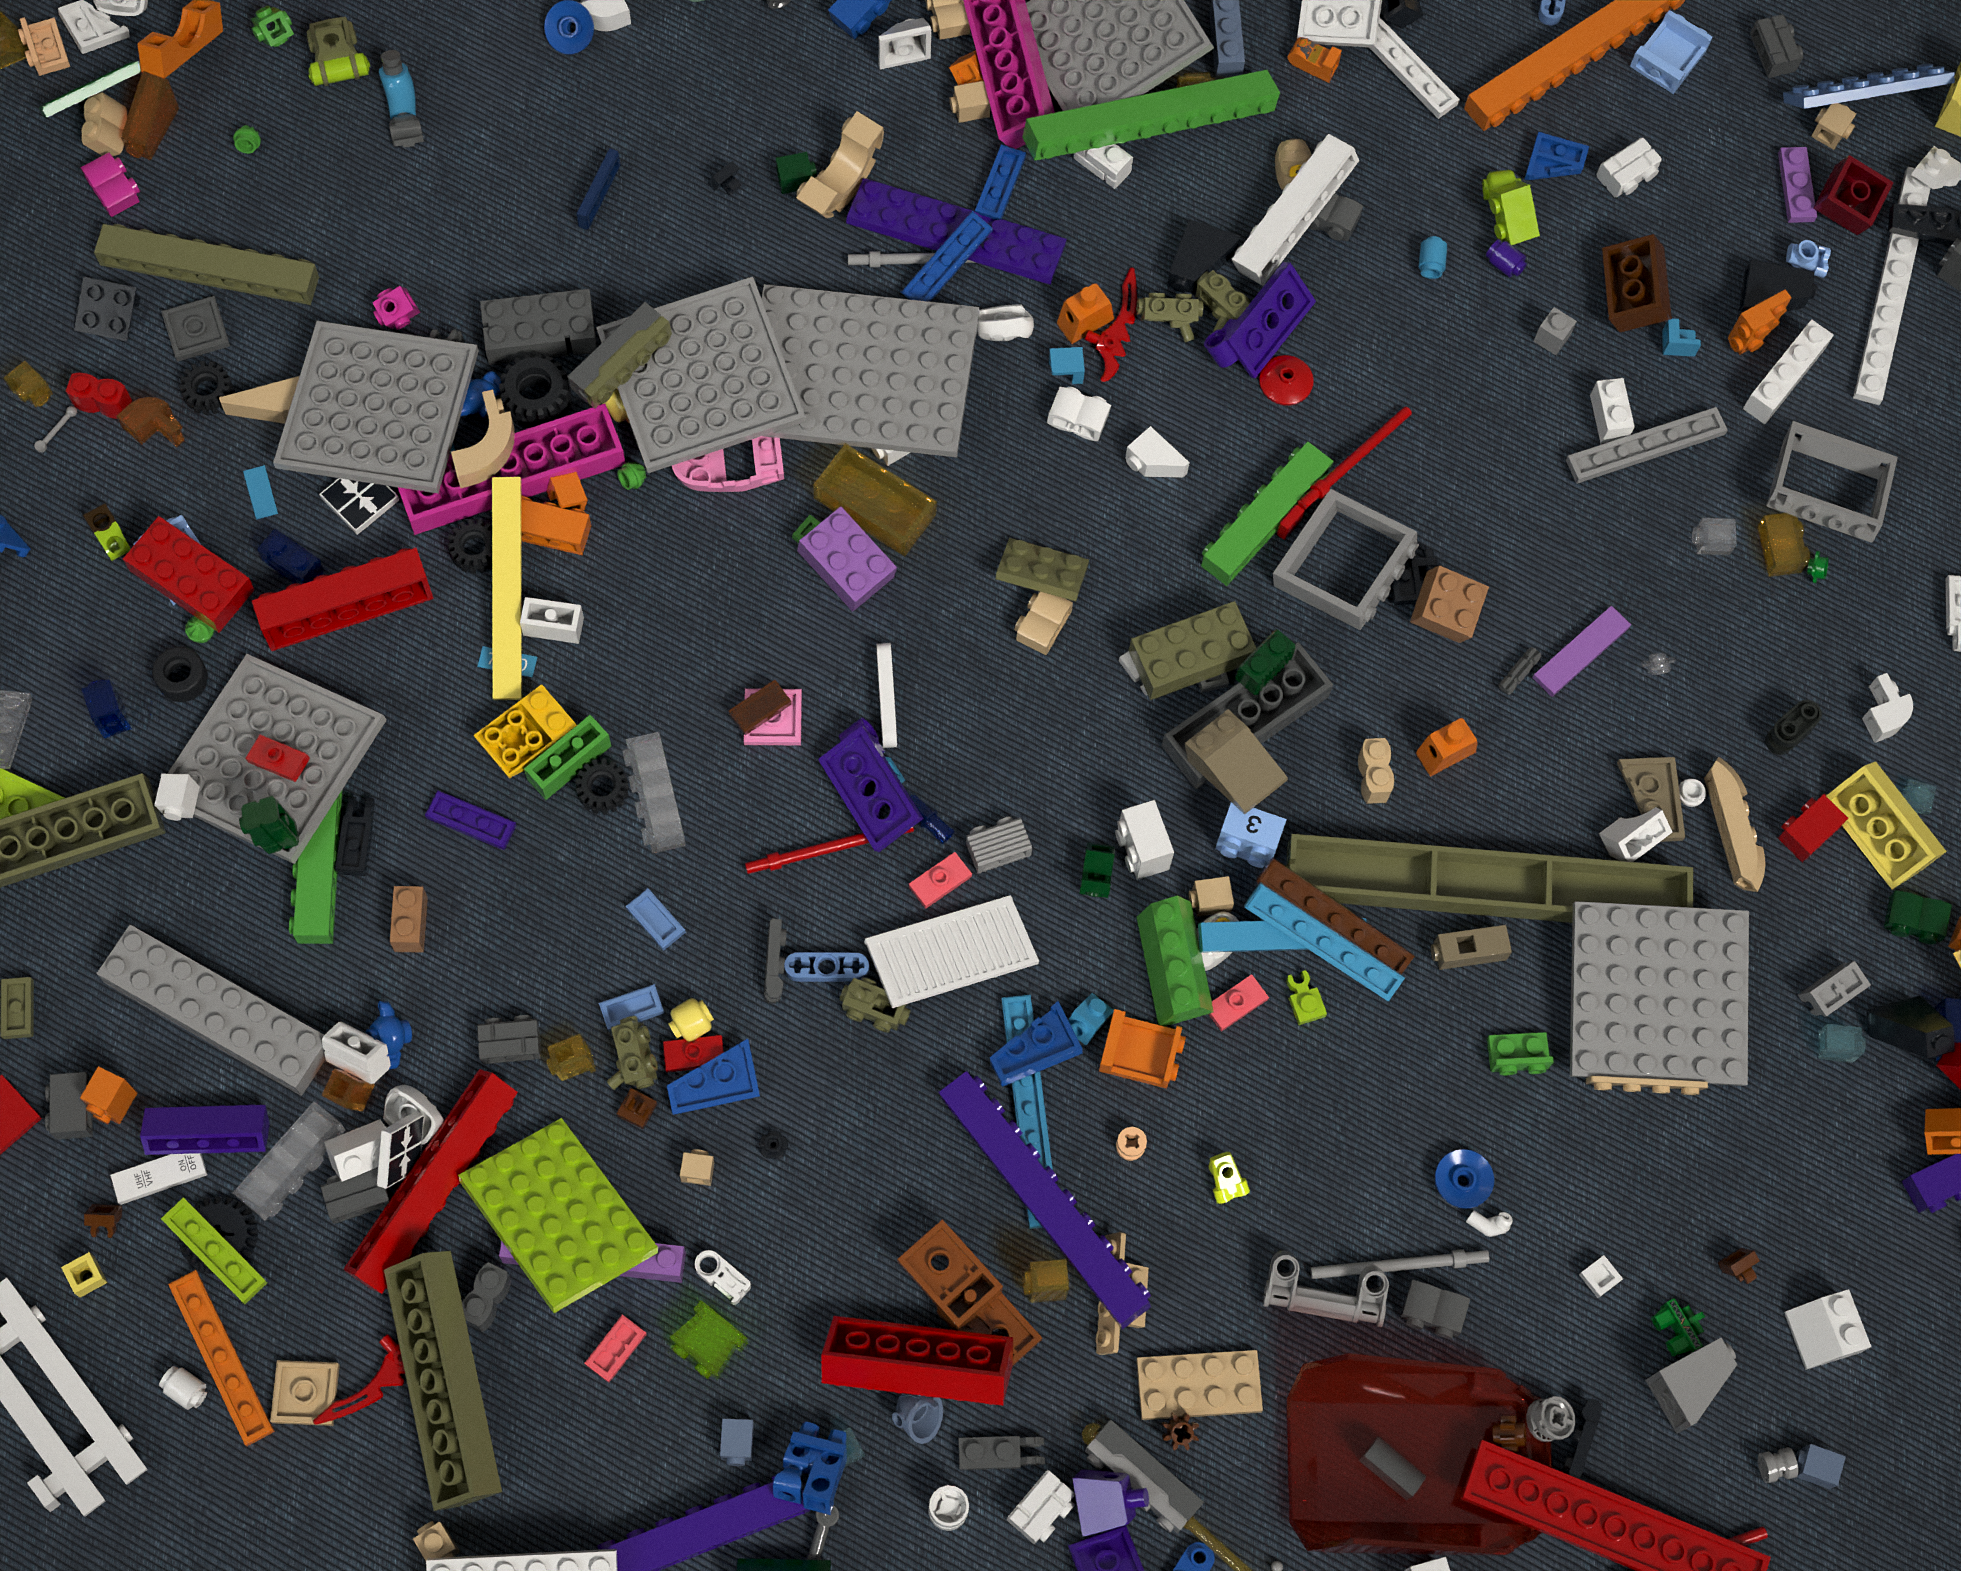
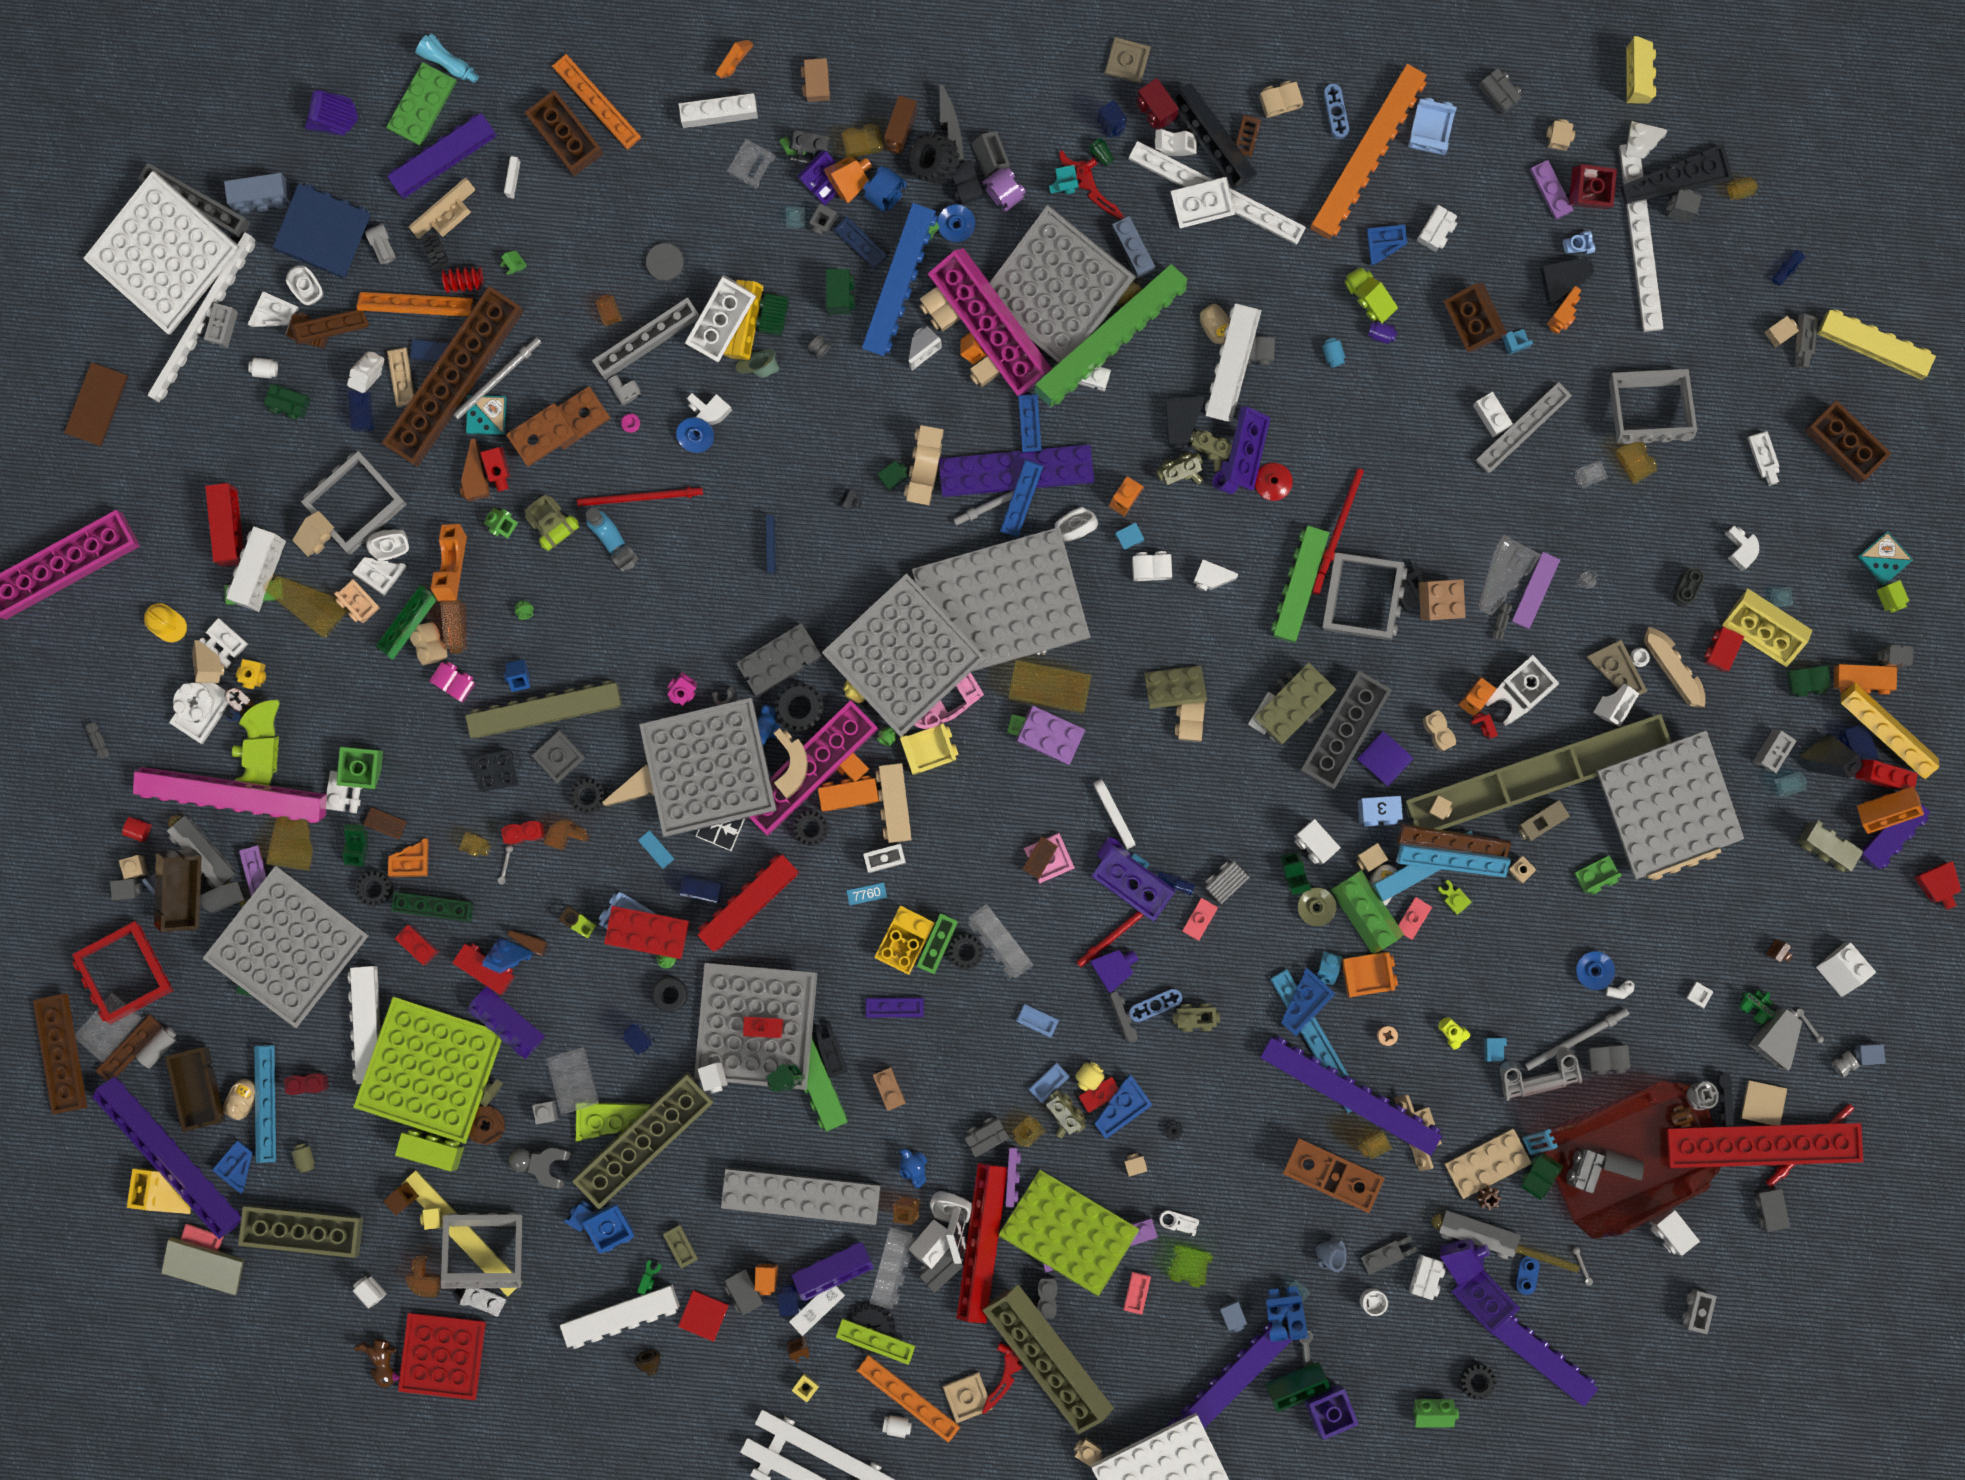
camera: 15 degrees left, 15 degrees up
white brick [322,1022,391,1084] -> none
light yellow tile [492,477,522,700] -> none
piece [567,302,672,409] -> none
reddish brown tile [616,1088,657,1129] -> none
red brick [821,1316,1013,1406] -> none
white window [864,895,1039,1008] -> none
red piece [1085,267,1137,382] -> none
dark tan slope [1185,709,1288,815] -> none
dark green brick [1235,629,1296,695] -> none
orange leg [1287,37,1342,83] -> none
light grey brick [1534,307,1577,355] -> none
white brick [1743,319,1834,424] -> none
medium blue plate [1783,64,1955,109] -> none
green plate [1808,551,1828,583] -> none
none -> blue brick [503,659,530,692]
none -> reddish brown slope [508,930,548,956]
none -> red bar [577,487,703,506]
none -> clear blue brick [777,1284,802,1317]
none -> tan brick [876,763,912,843]
none -> light yellow panel [900,723,959,775]
none -> medium lavender plate [1006,1147,1021,1207]
none -> dark purple torso [1090,950,1139,993]
none -> olive dish [1298,888,1336,926]
none -> dark purple slope [1358,731,1413,787]
none -> tan plate [1427,795,1453,820]
none -> red bracket [1470,713,1498,740]
none -> clear wedge [1478,535,1541,616]
none -> dark azure panel [1484,1038,1507,1062]
none -> white brick [1485,655,1559,726]
none -> tan plate [1508,856,1536,884]
none -> dark green brick [1521,1153,1563,1200]
none -> dark azure tile [1522,1129,1558,1155]
none -> dark grey brick [1566,1147,1605,1193]
none -> tan tile [1740,1080,1787,1126]
none -> light grey hinge [1796,1009,1824,1043]
none -> wedge [1797,820,1863,873]

